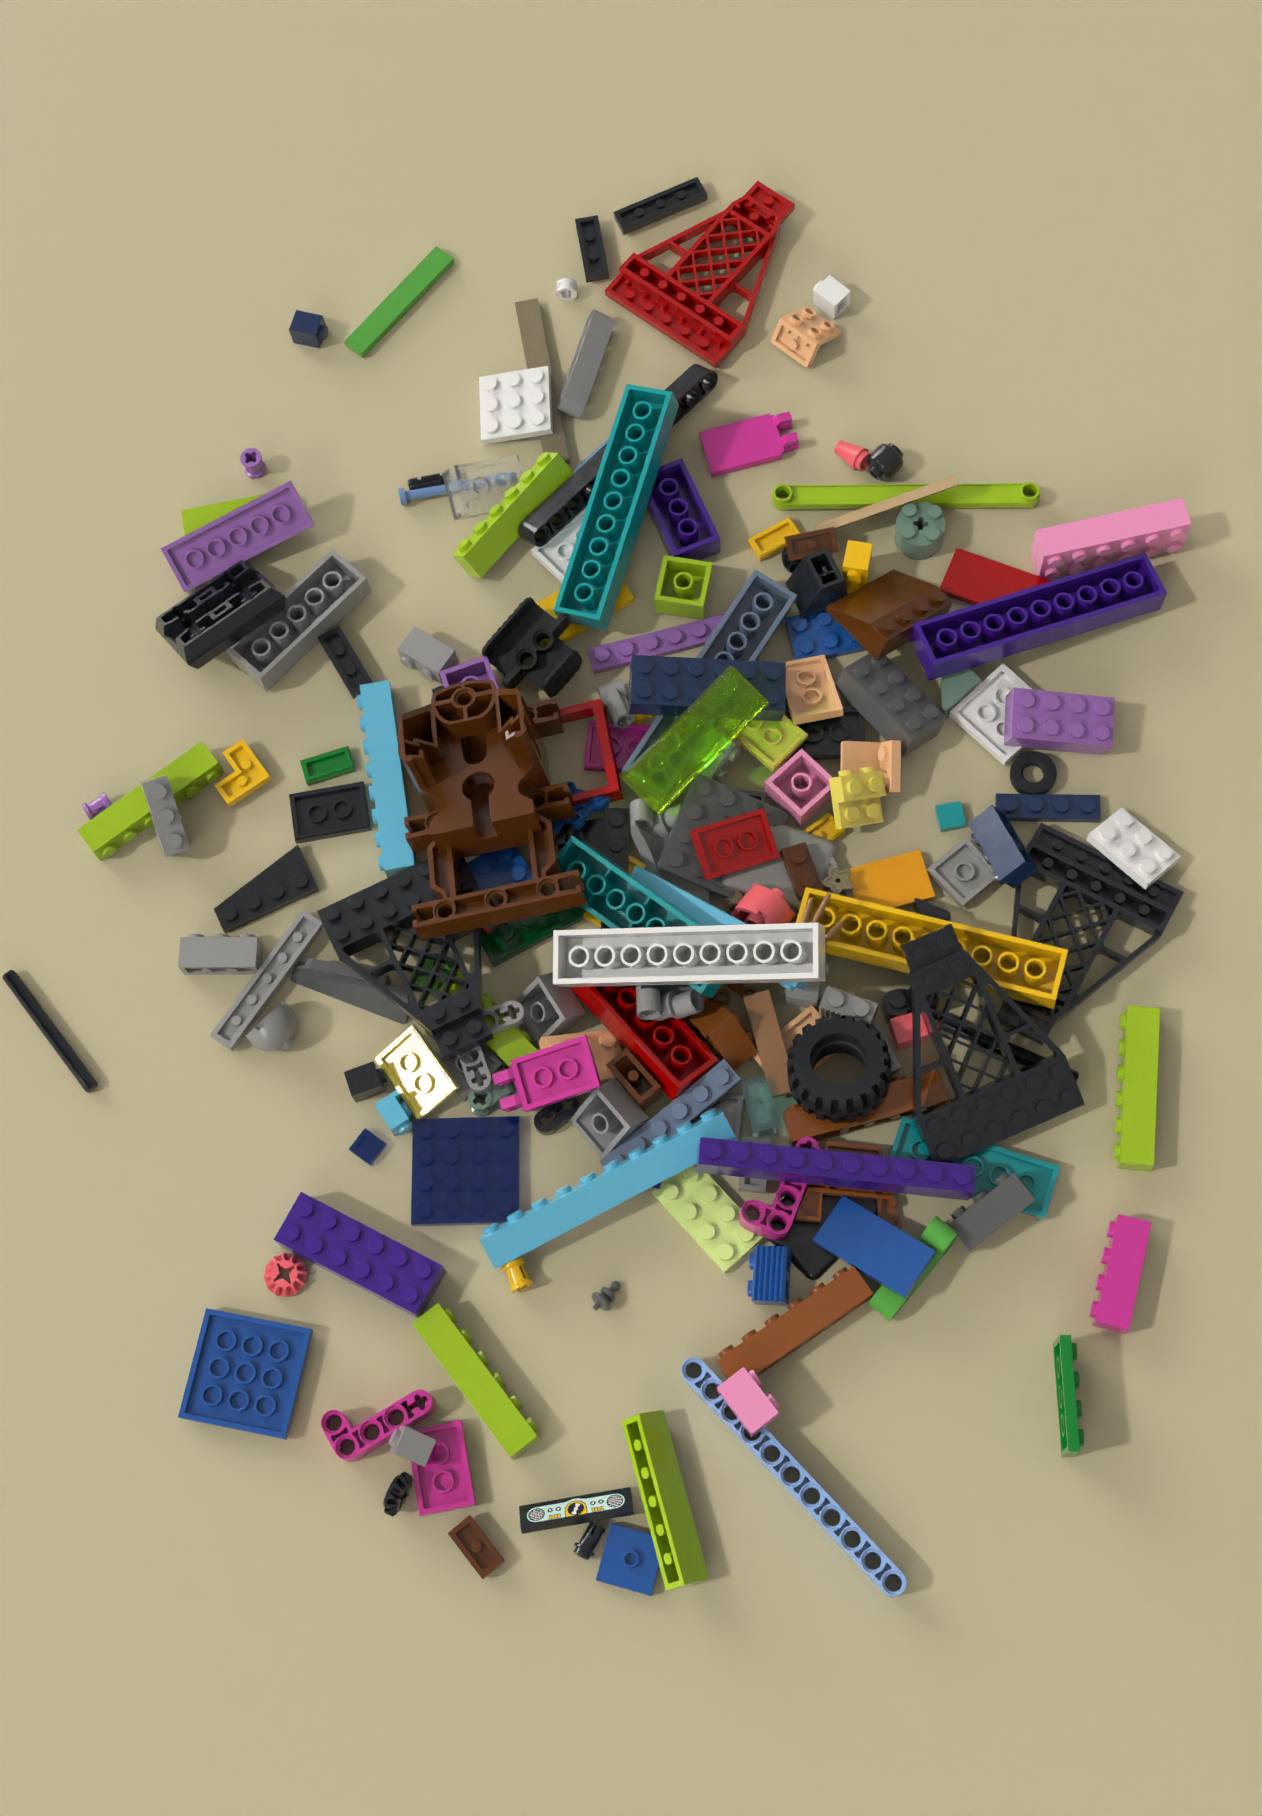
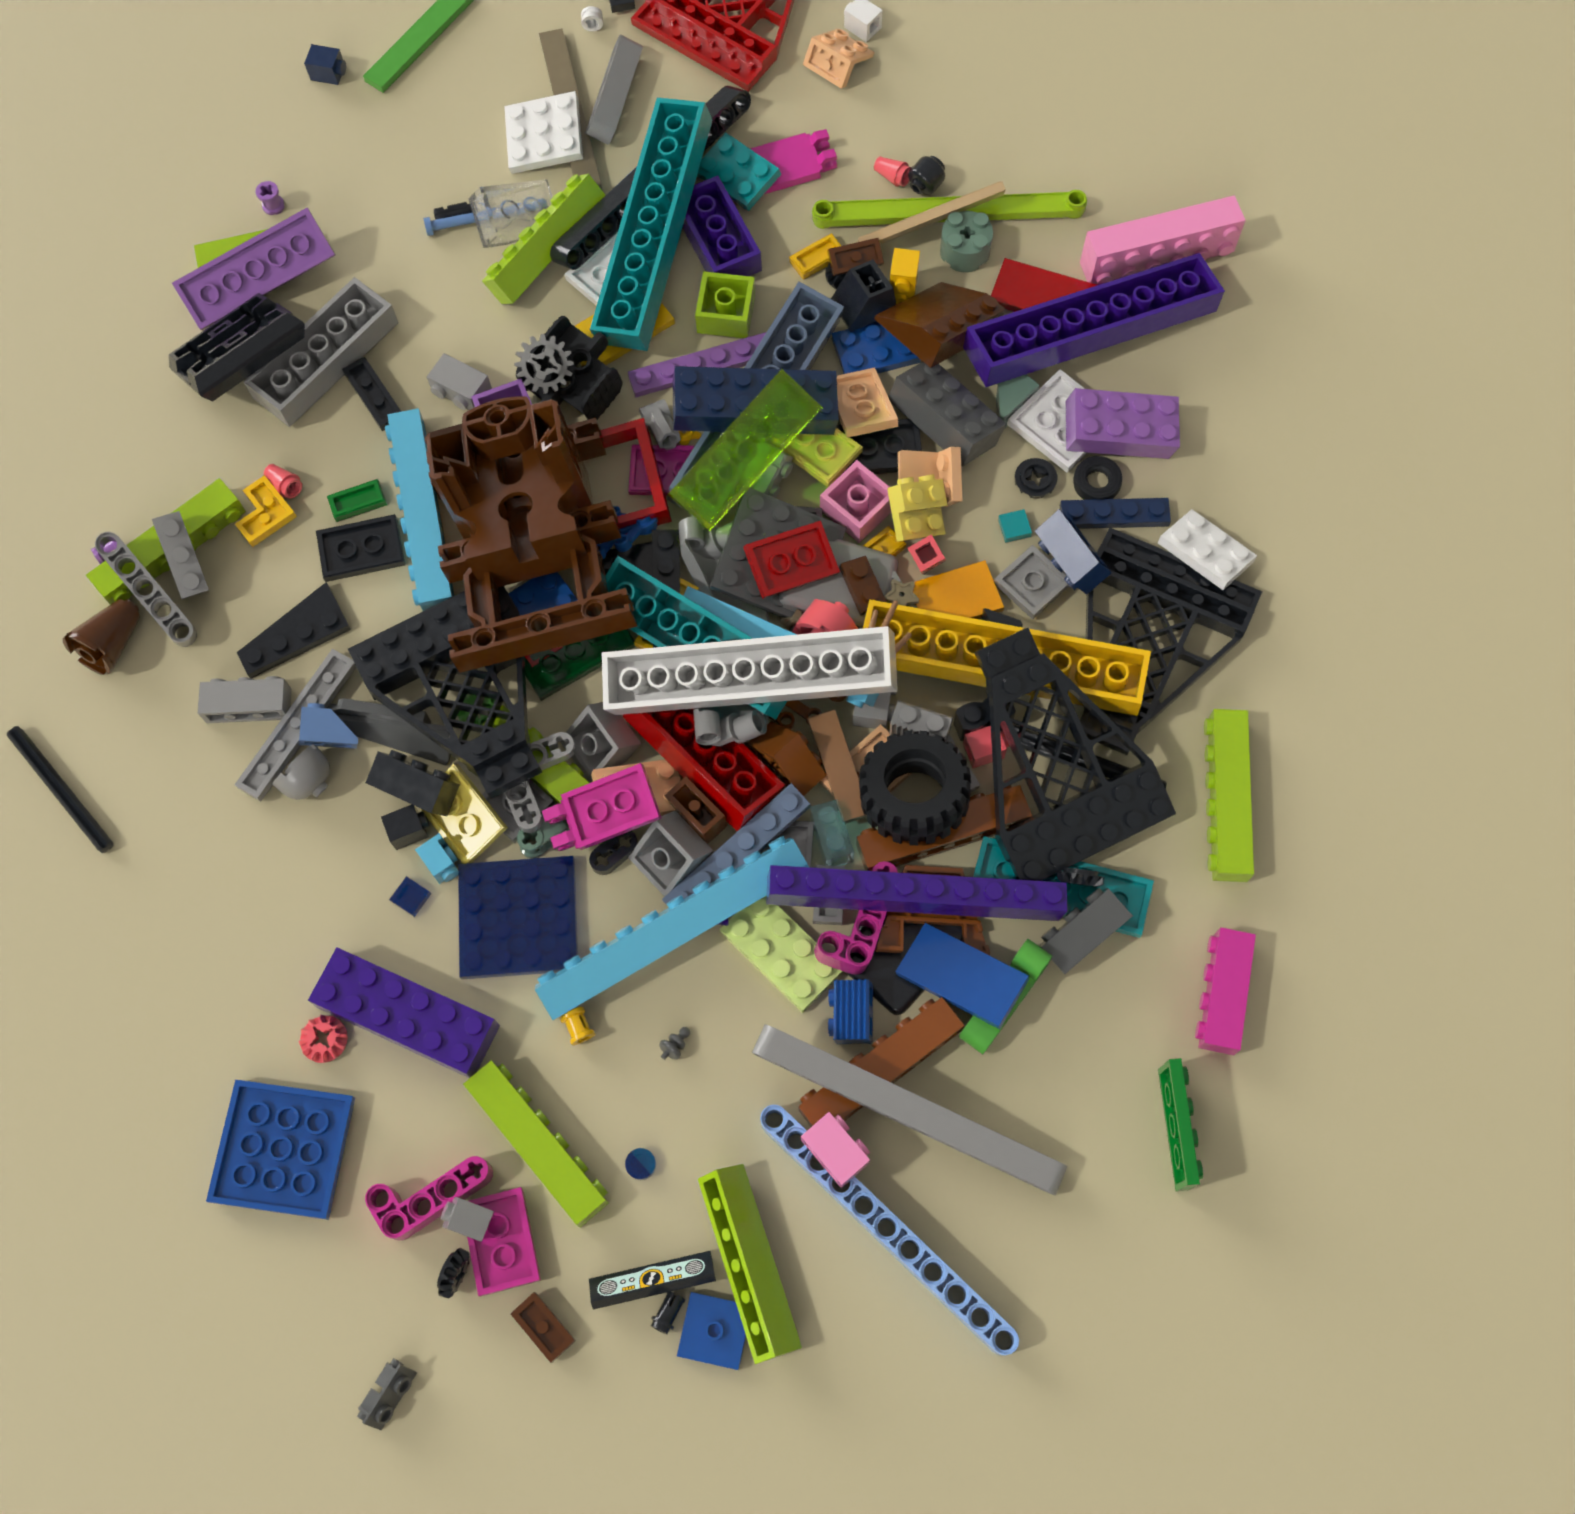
camera: 10 degrees left, 0 degrees up
none -> reddish brown cone [63,599,140,675]
none -> light grey beam [95,532,197,647]
none -> coral cone [264,464,302,499]
none -> medium blue slope [299,703,358,749]
none -> dark grey hinge [357,1358,417,1430]
none -> black brick [365,750,460,816]
none -> light grey gear [514,334,574,394]
none -> tile [625,1148,656,1180]
none -> teal plate [697,132,781,211]
none -> light grey beam [752,1024,1068,1196]
none -> coral brick [908,534,946,574]
none -> black gear [1015,458,1058,498]
none -> black gear [1057,867,1105,887]

